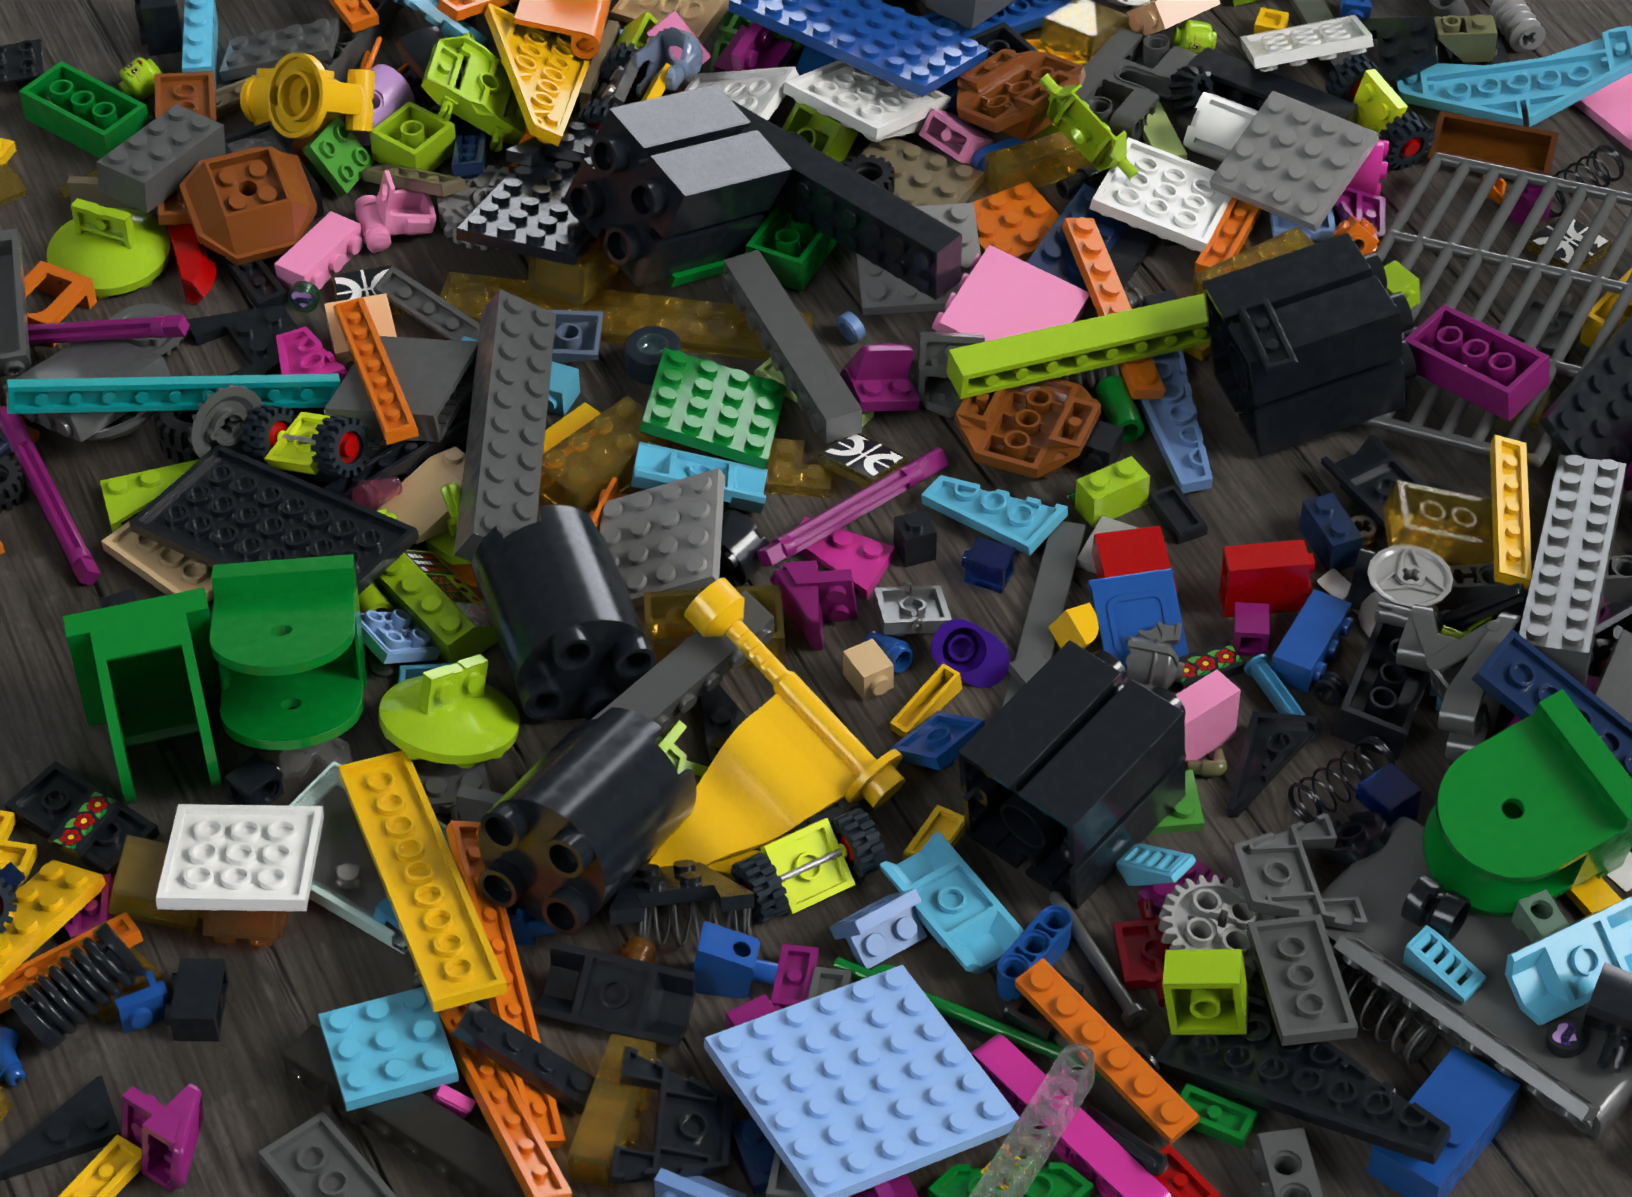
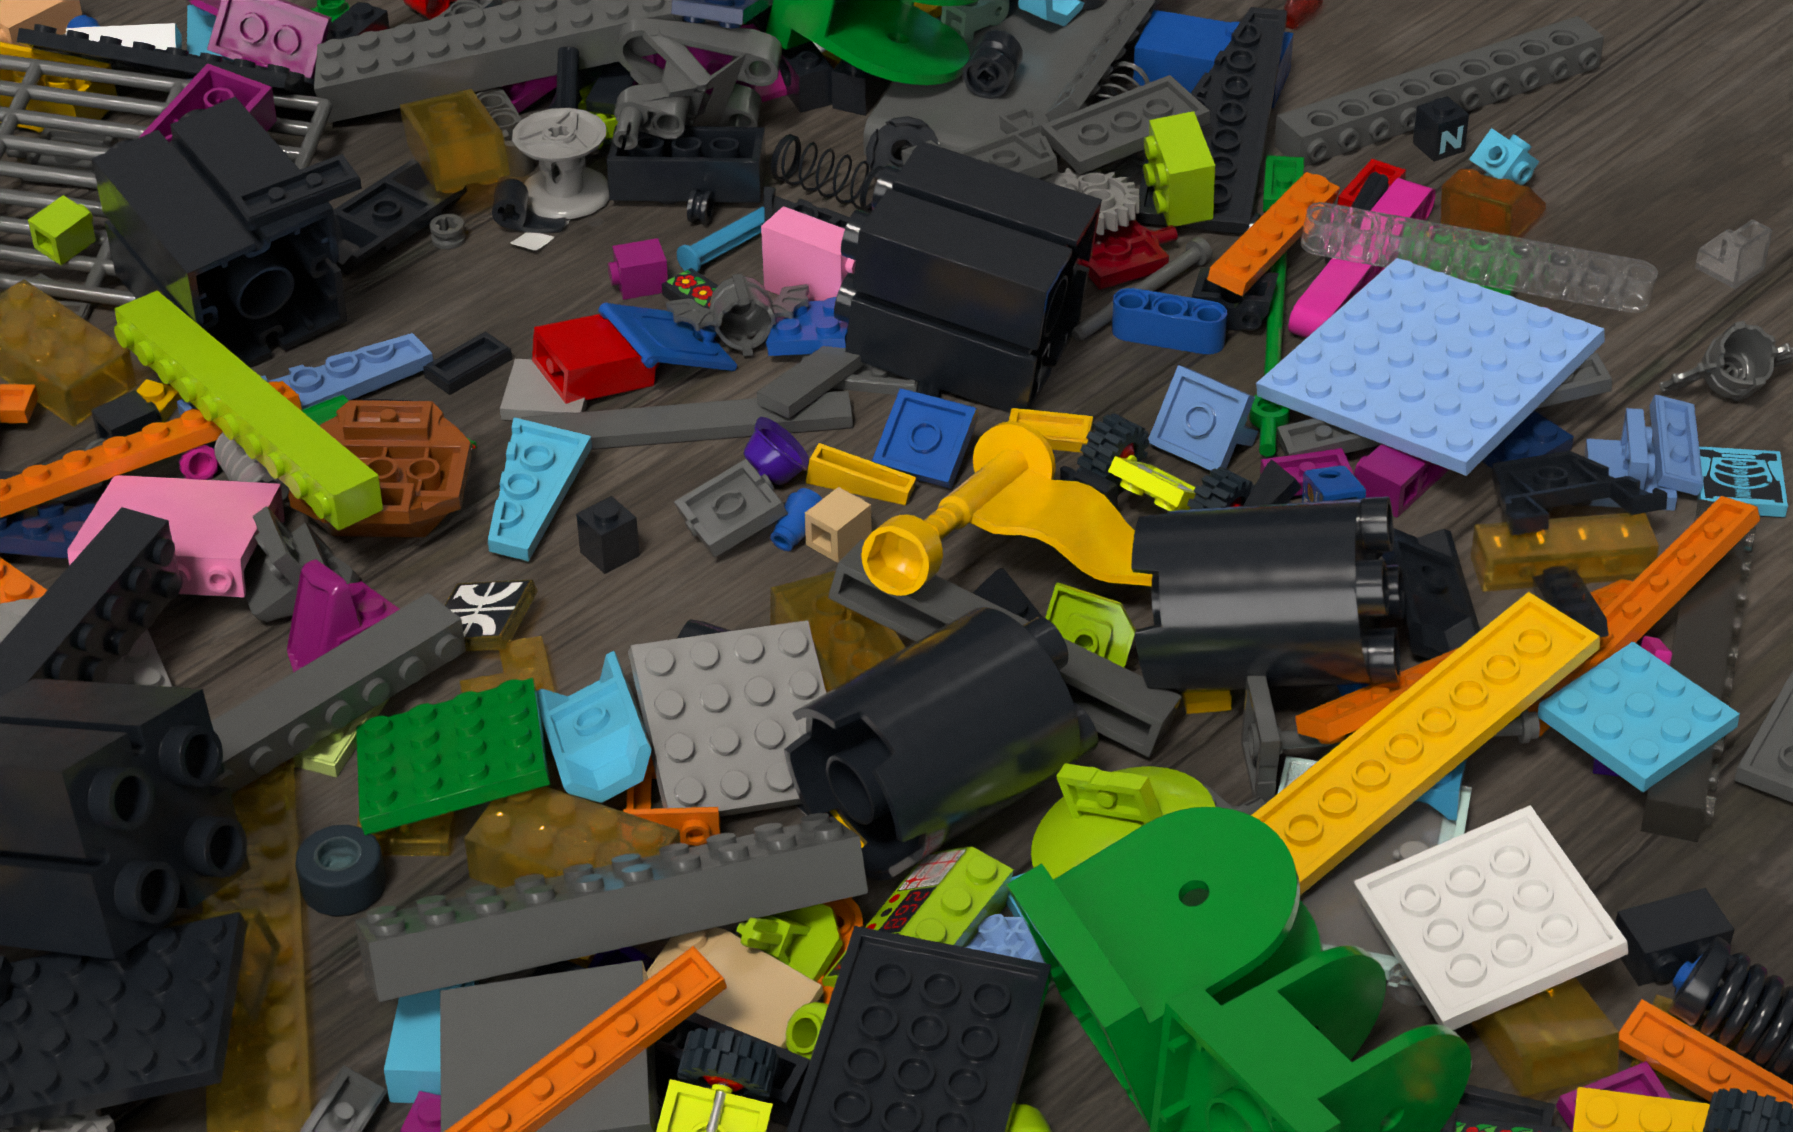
camera: 110 degrees left, 5 degrees down
clear pink cone [352,476,402,511] -> none
sand blue slope [546,309,604,365] -> none
magenta piece [756,447,949,566] -> none
magenta piece [770,560,857,650] -> none
dark pink wing [799,516,895,600] -> none
medium blue tile [836,311,866,343] -> none
medium azure piece [880,831,1024,974] -> none
clear blue brick [961,536,1016,593] -> none
yellow brick [1048,603,1099,649] -> none
lime brick [1075,456,1150,528] -> none
red brick [1218,539,1315,618] -> none
blue brick [1271,589,1354,694] -> none
dark blue brick [1299,492,1363,572] -> none
clear blue piece [1356,763,1422,827] -> none
medium azure slope [1402,925,1487,1004] -> none
yellow plate [1490,435,1532,589] -> none

